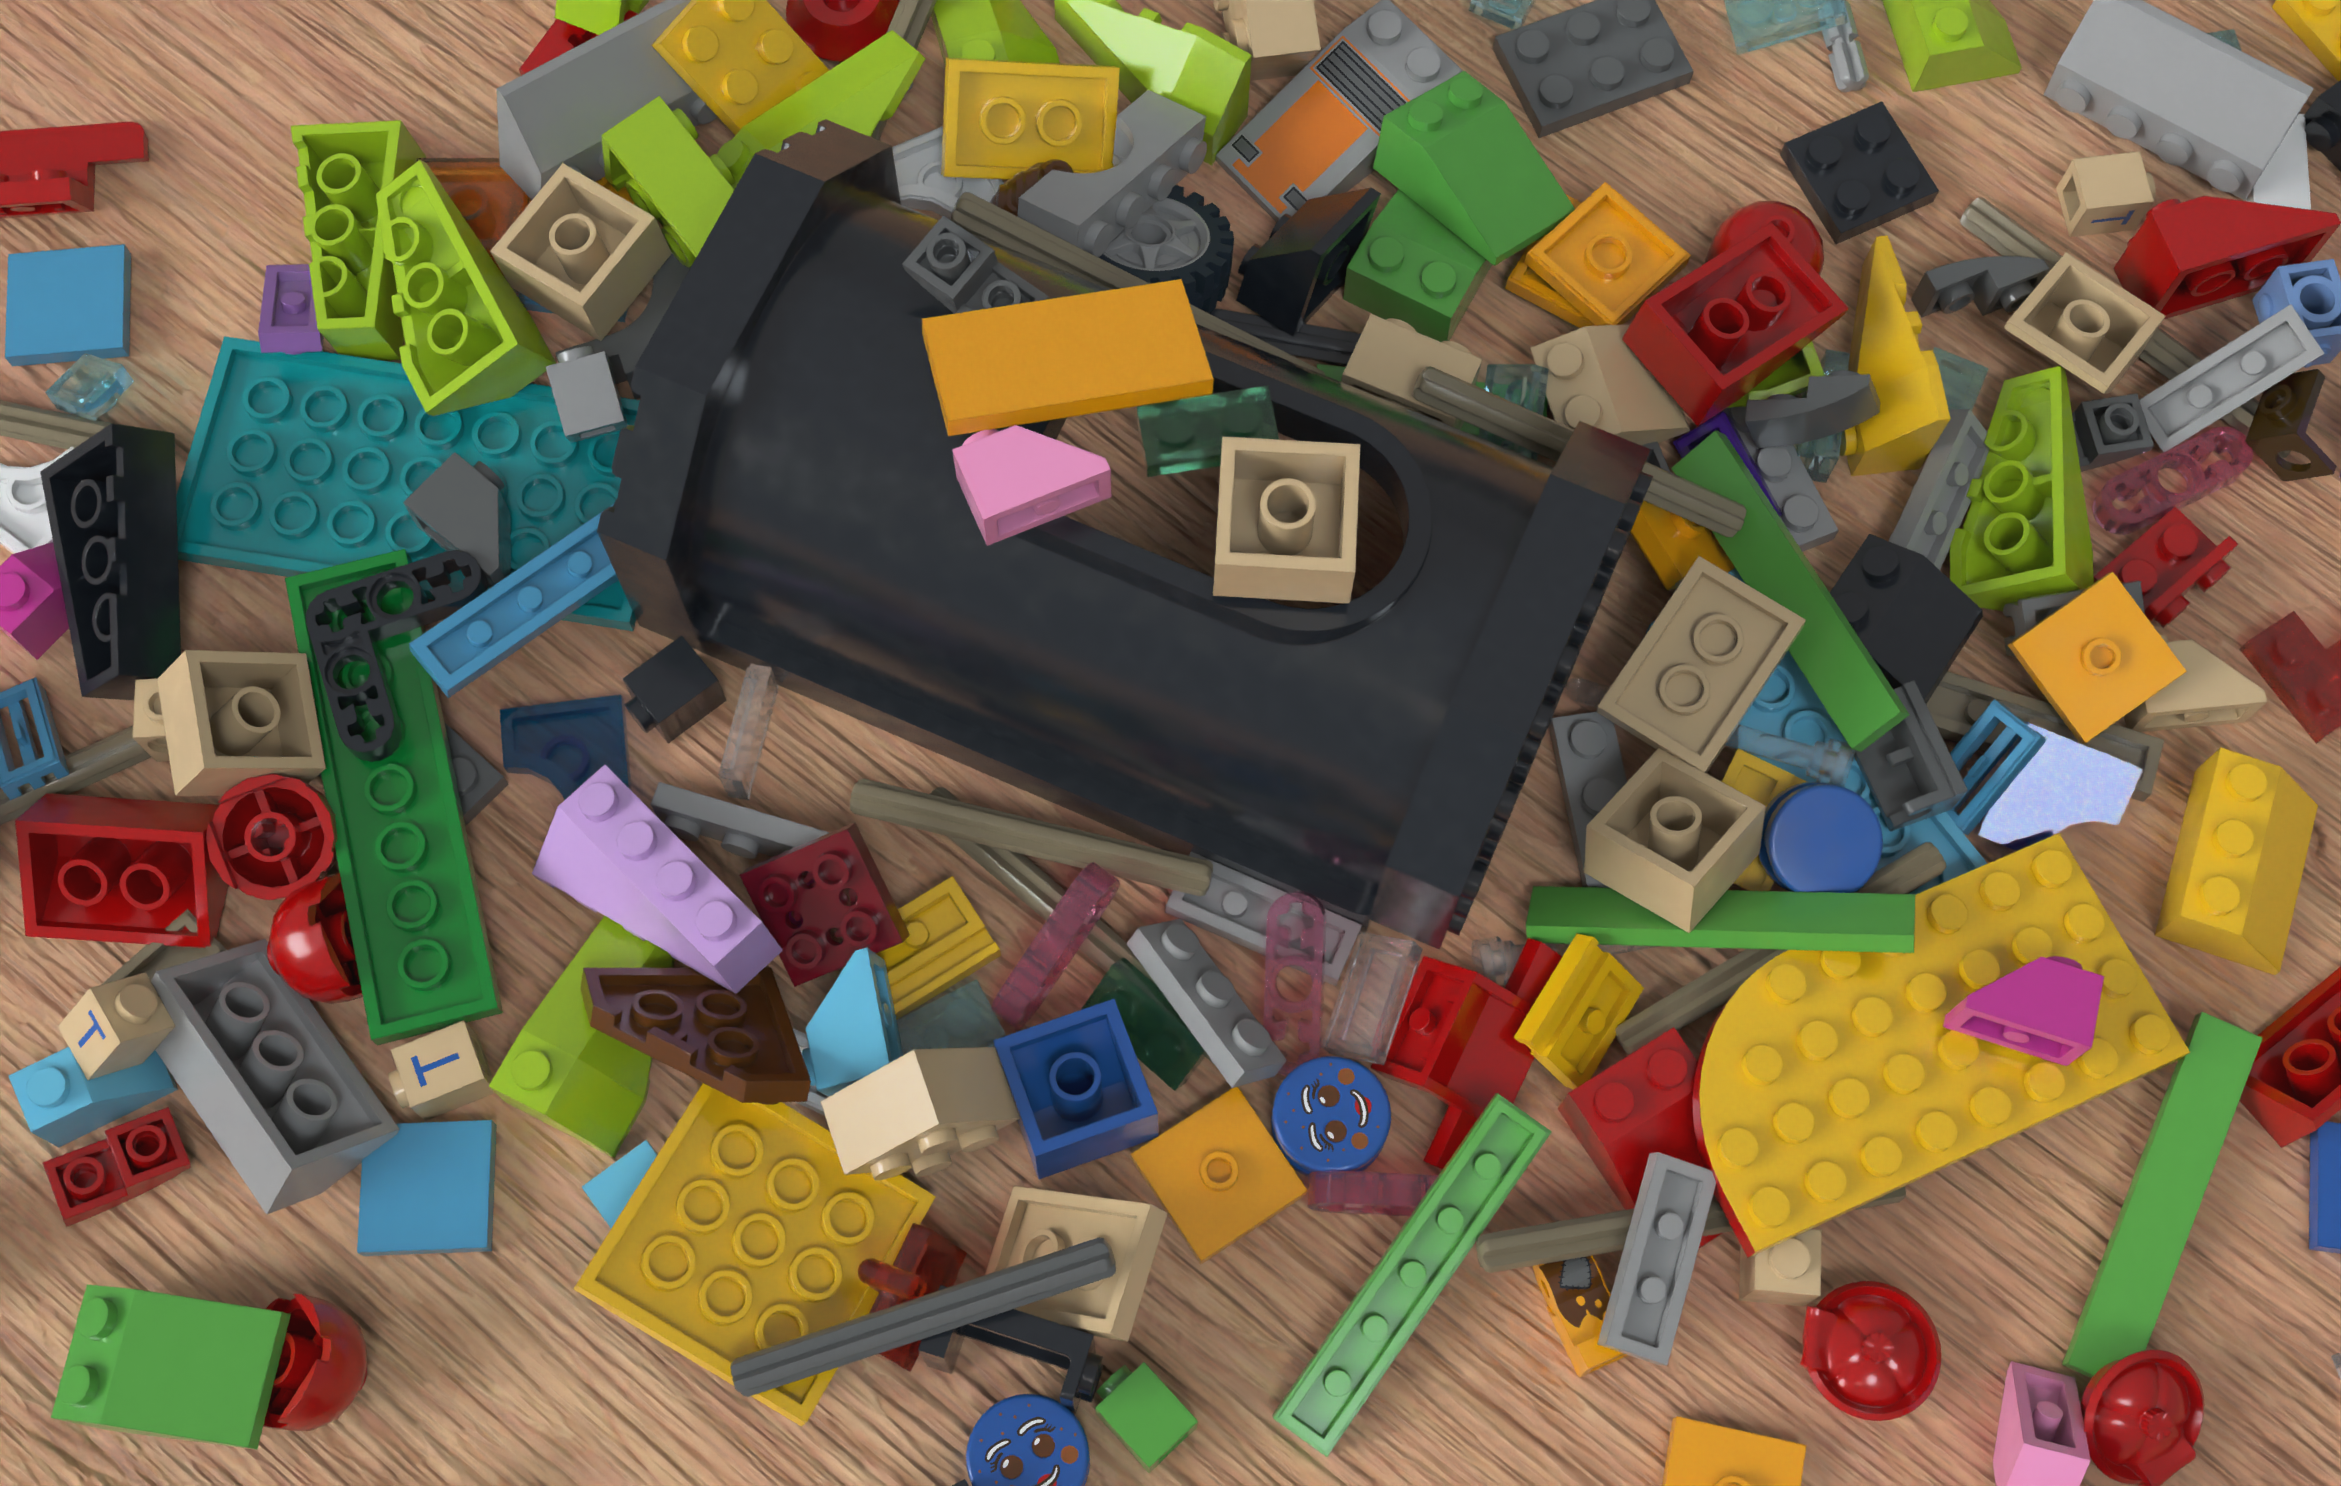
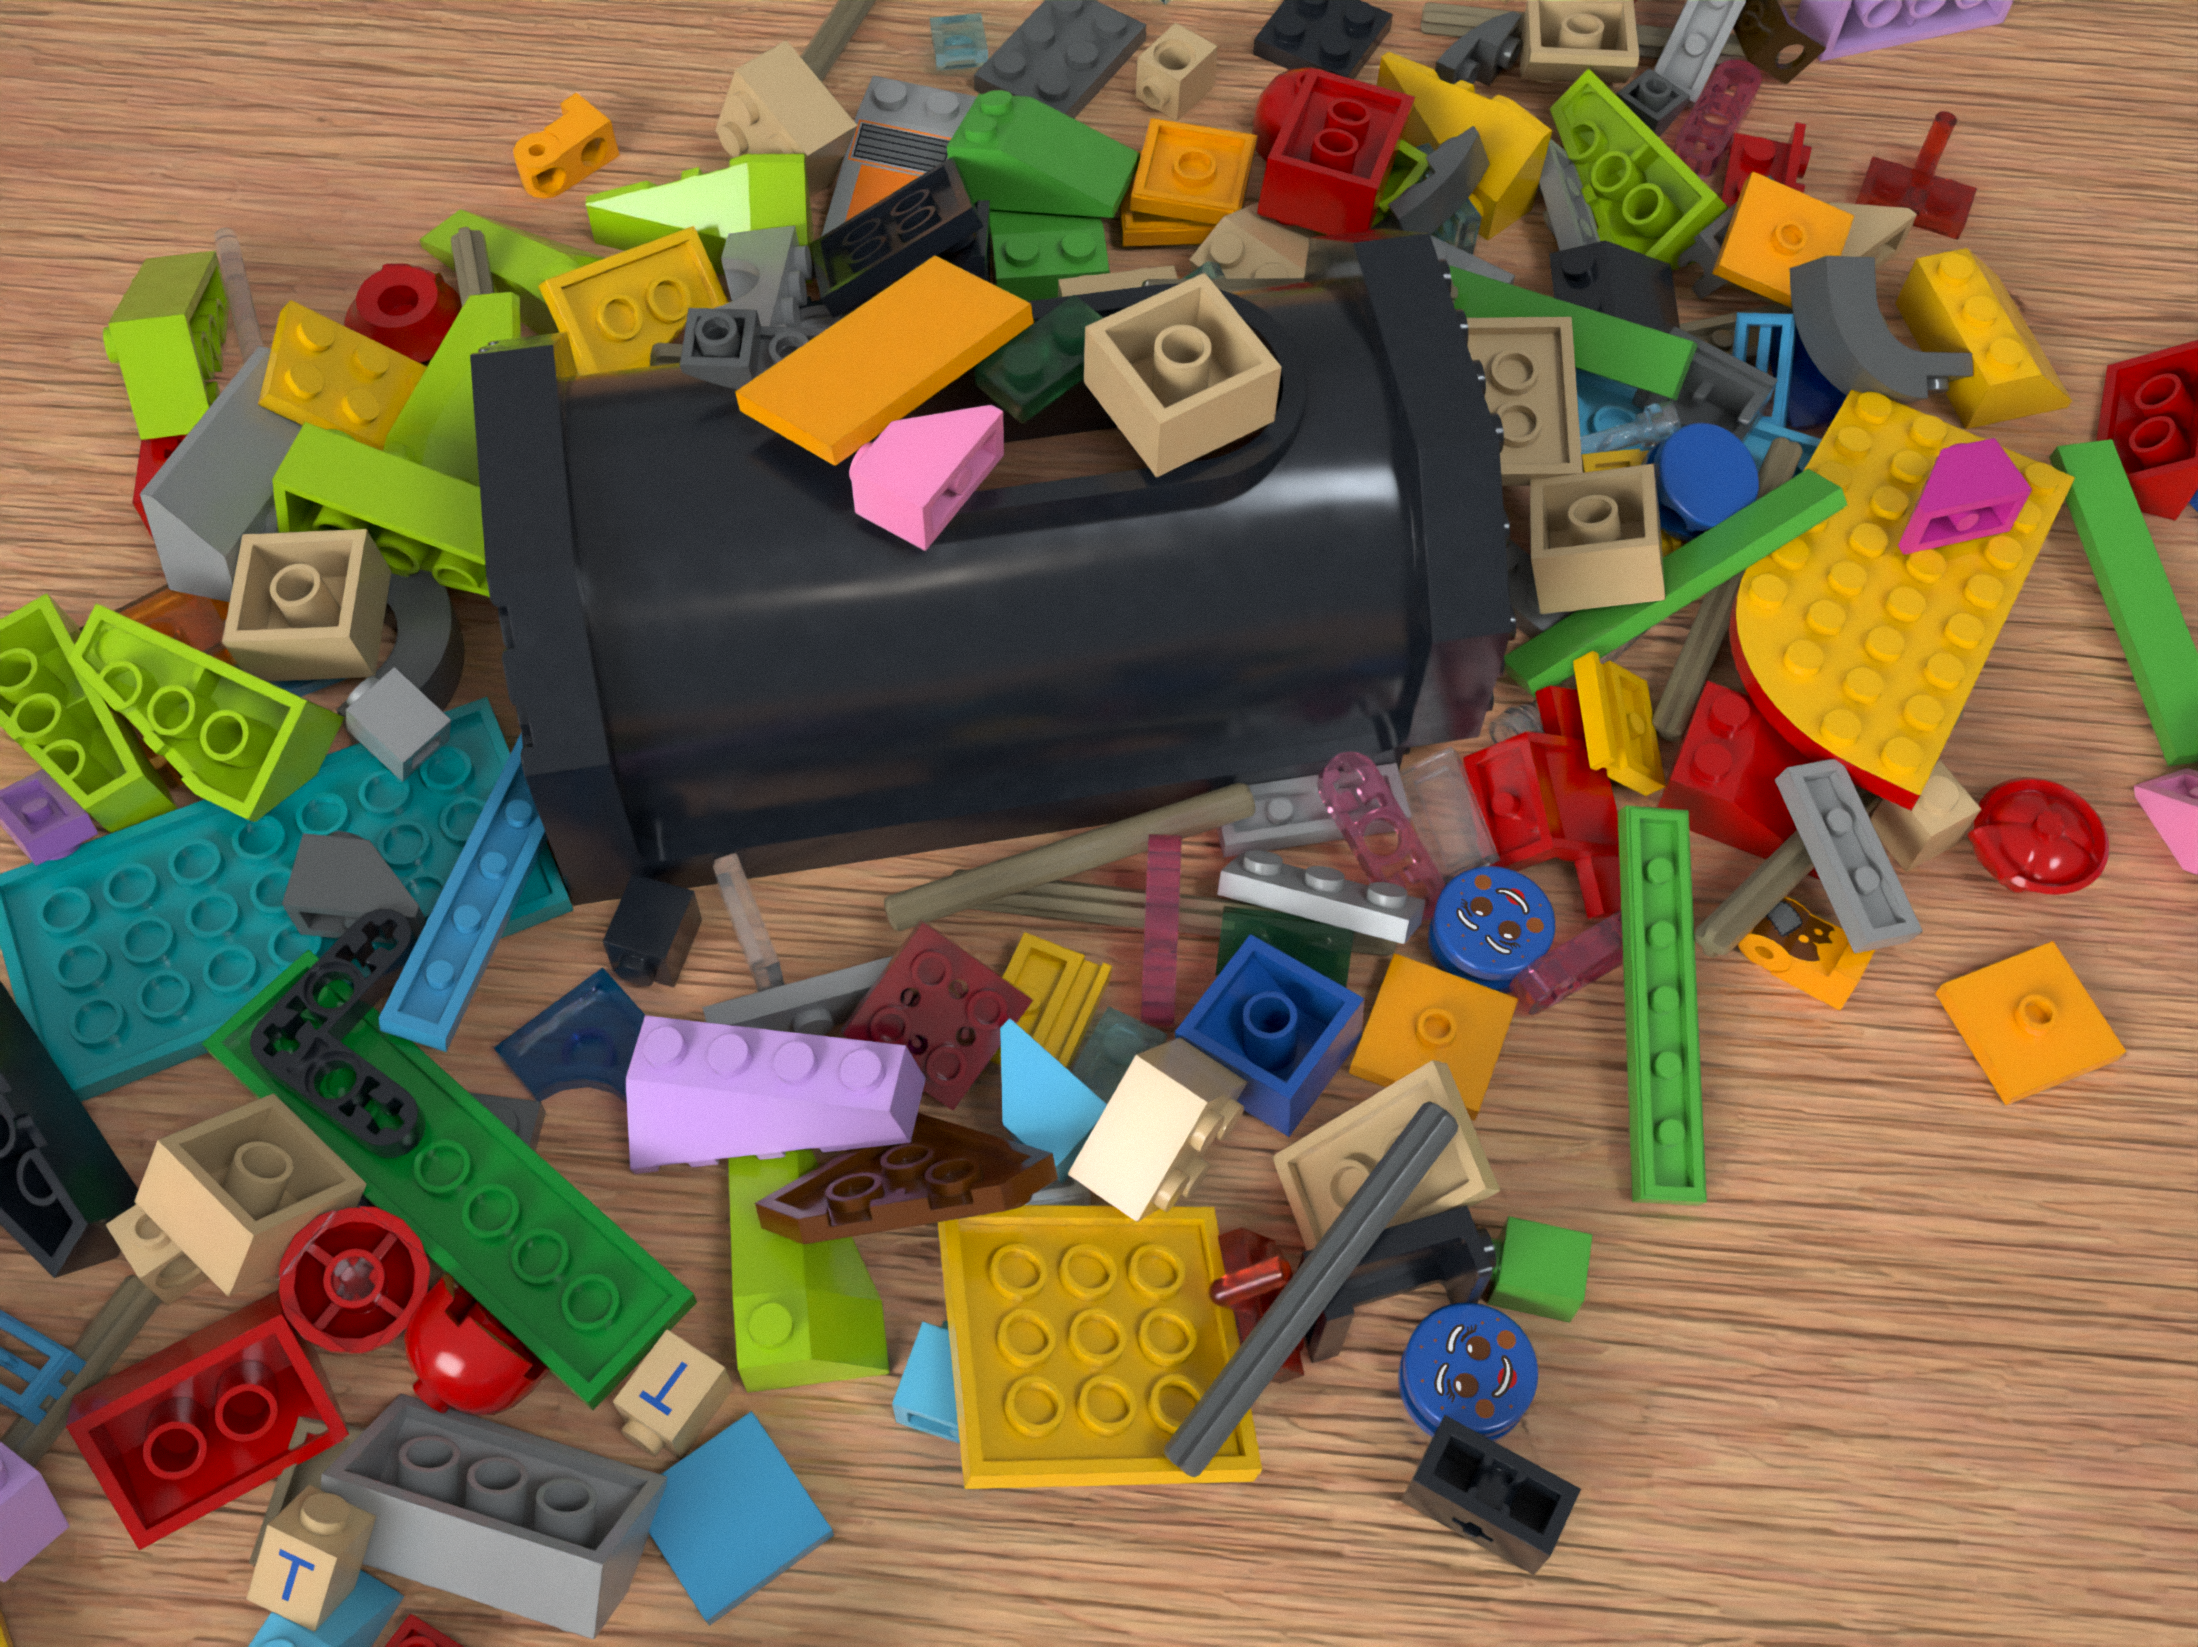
camera: 35 degrees left, 10 degrees down
none -> black plate [810,157,984,318]
none -> tan brick [1136,23,1218,121]
none -> dark grey arch [1789,256,1973,404]

